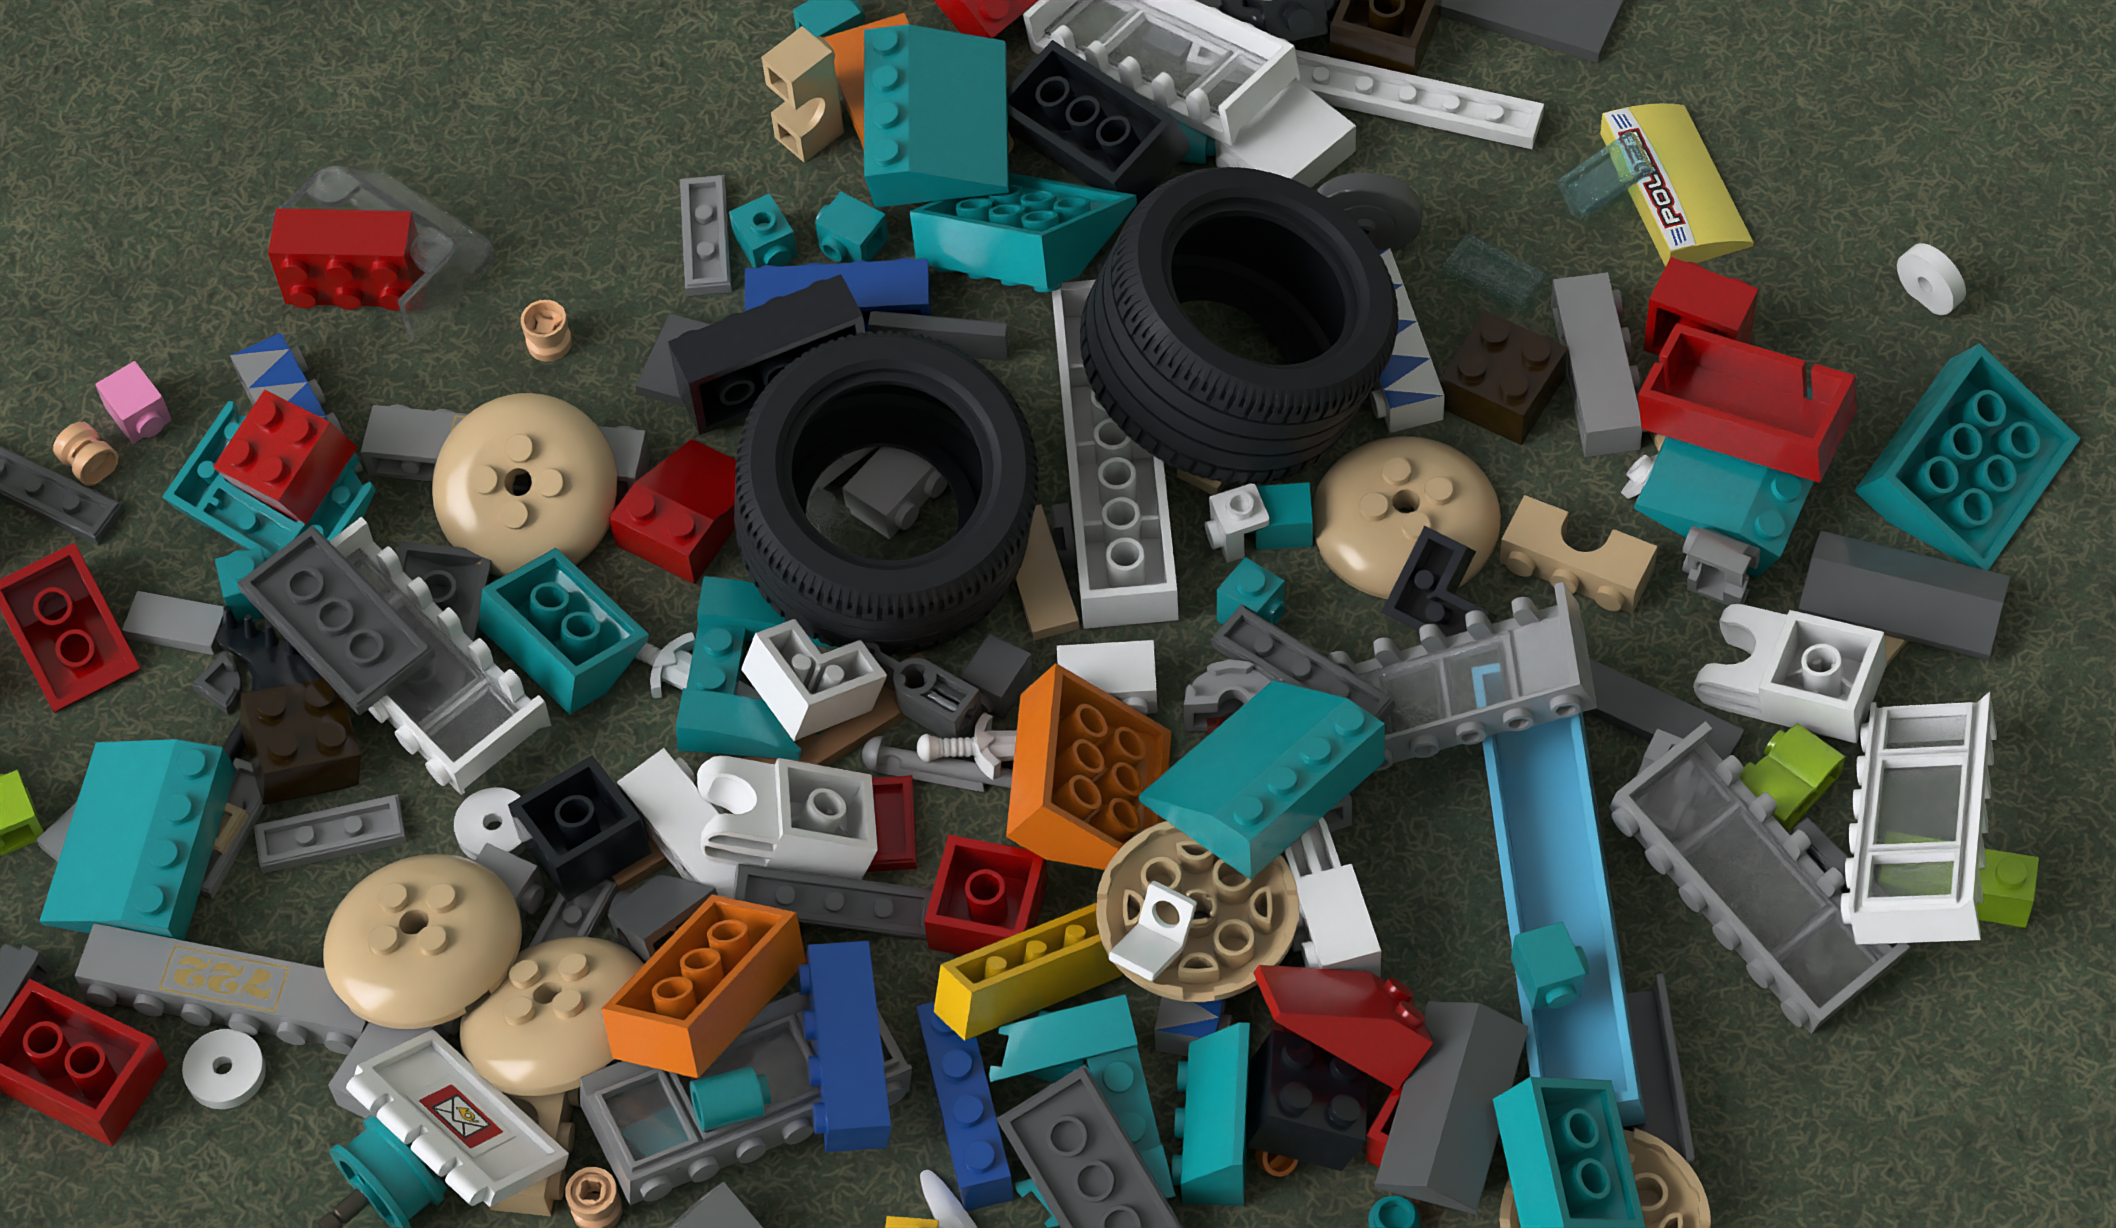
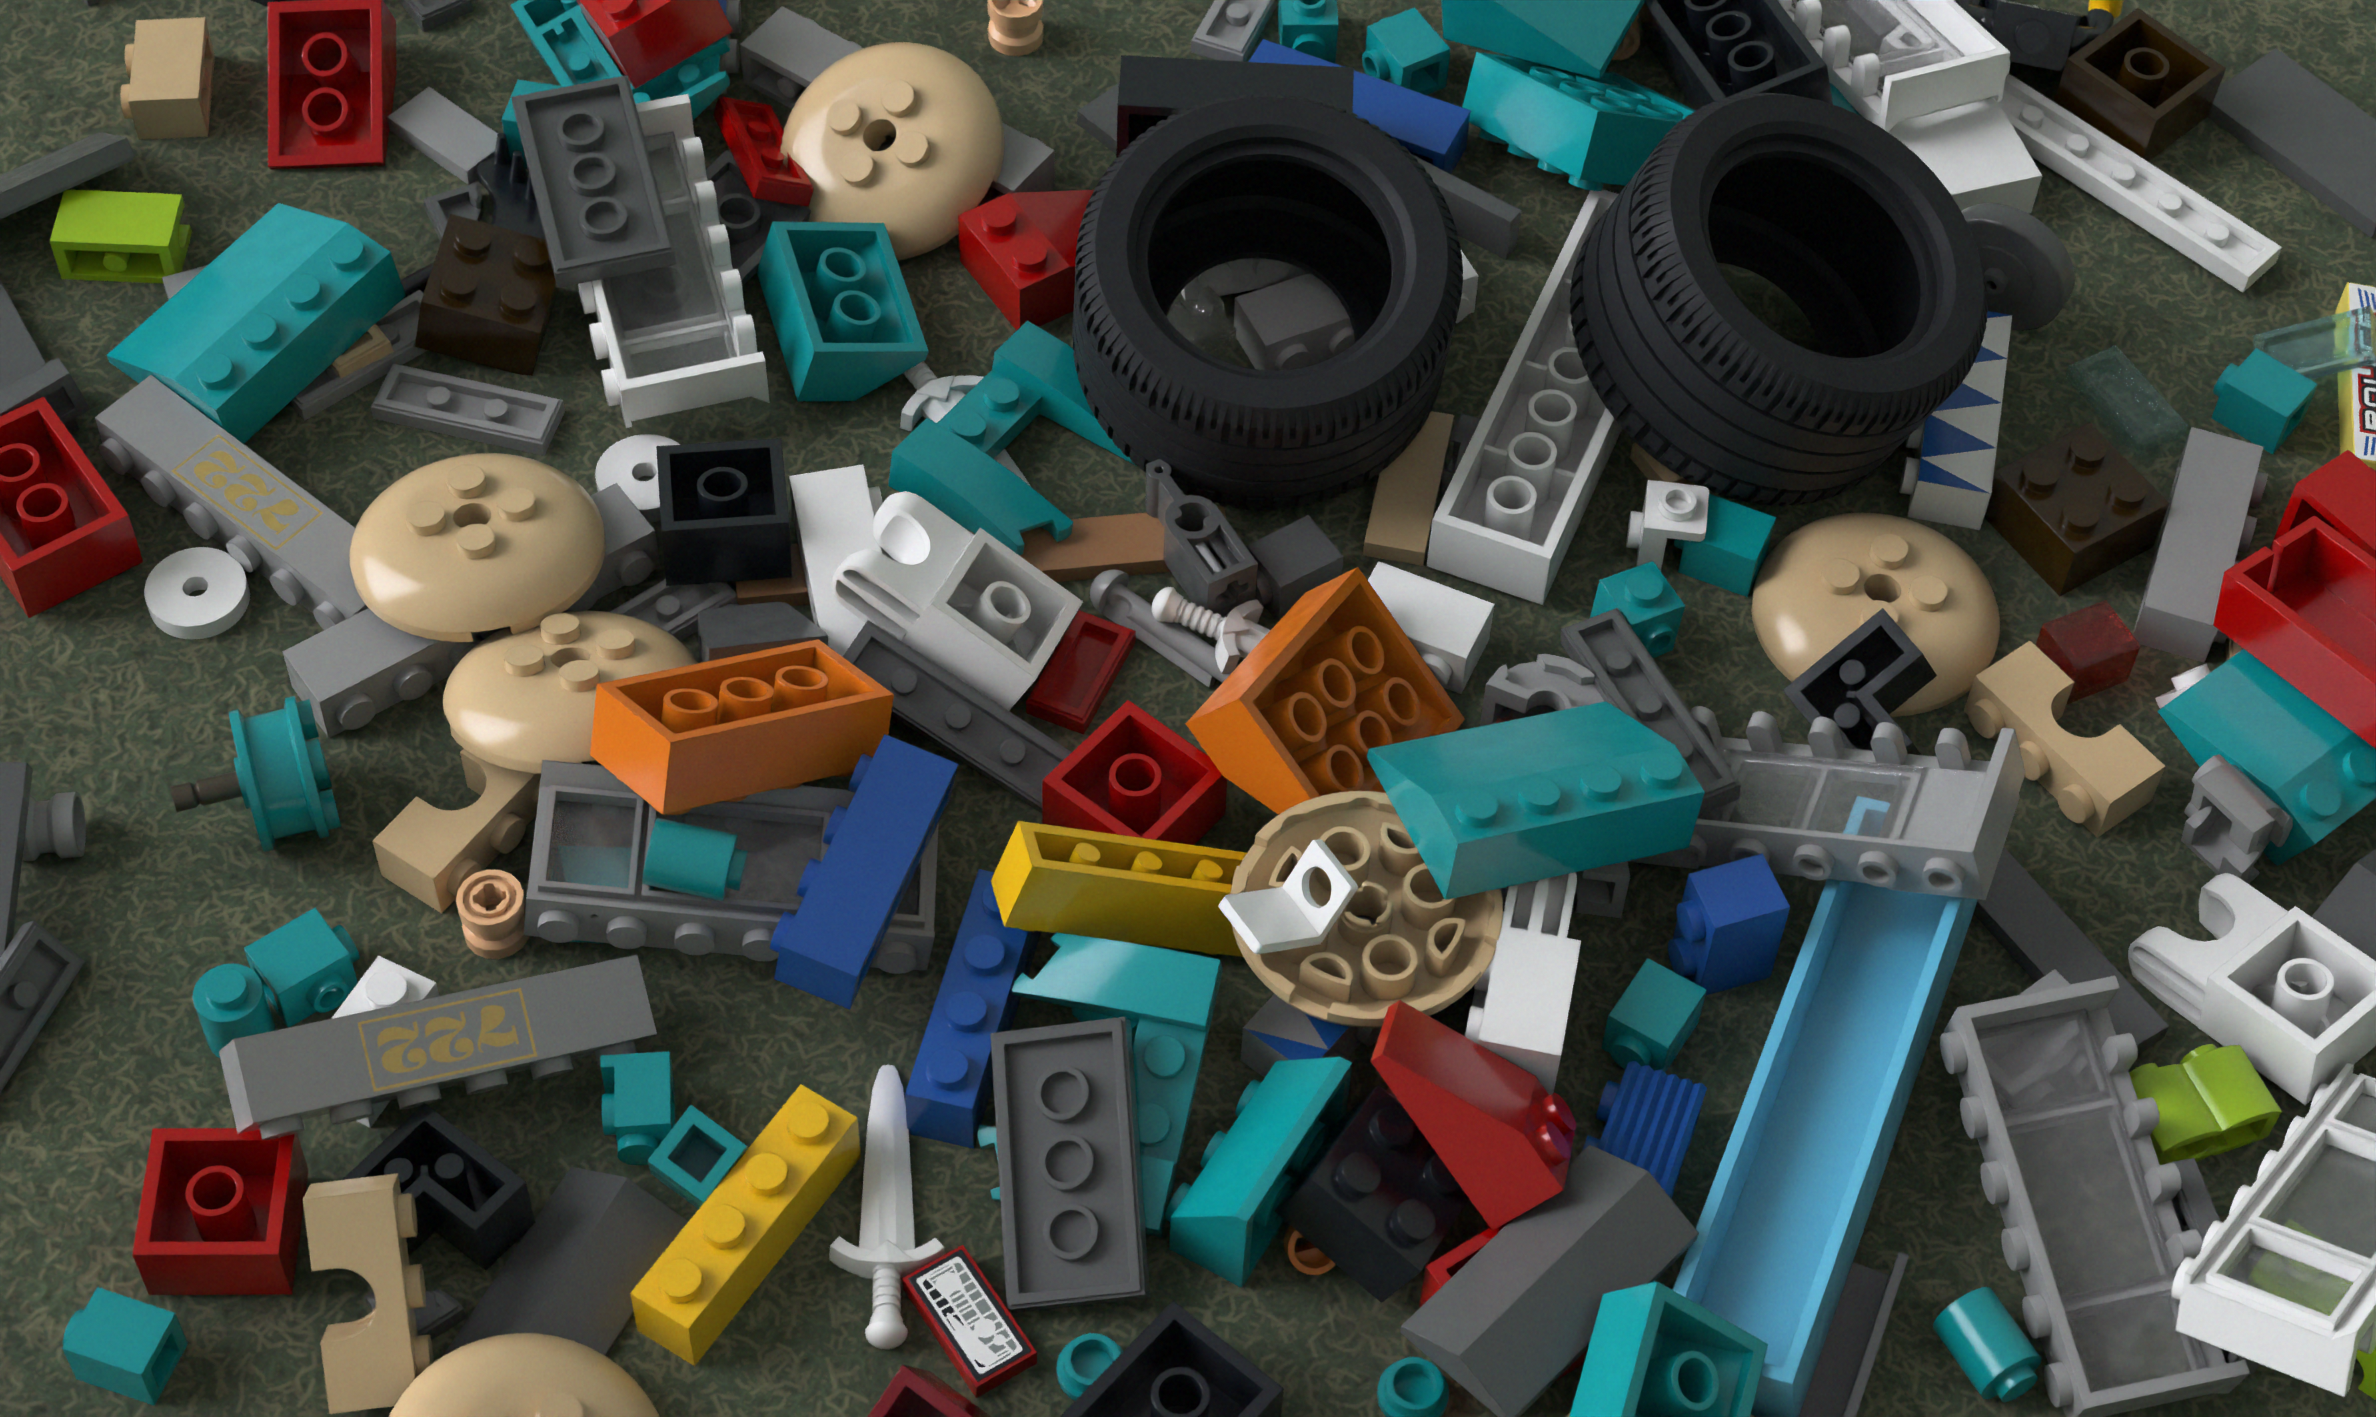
camera: 20 degrees right, 5 degrees down
white hinge [346,1029,569,1207] -> none
white brick [741,619,887,741] -> none
teal brick [1510,921,1589,1011] -> none
none -> red tile [713,97,814,207]
none -> blue brick [1582,1061,1707,1199]
none -> teal brick [1601,958,1707,1073]
none -> blue brick [1668,853,1790,995]
none -> teal brick [1933,1287,2042,1402]
none -> clear red brick [2036,600,2141,705]
none -> teal brick [2211,348,2318,455]

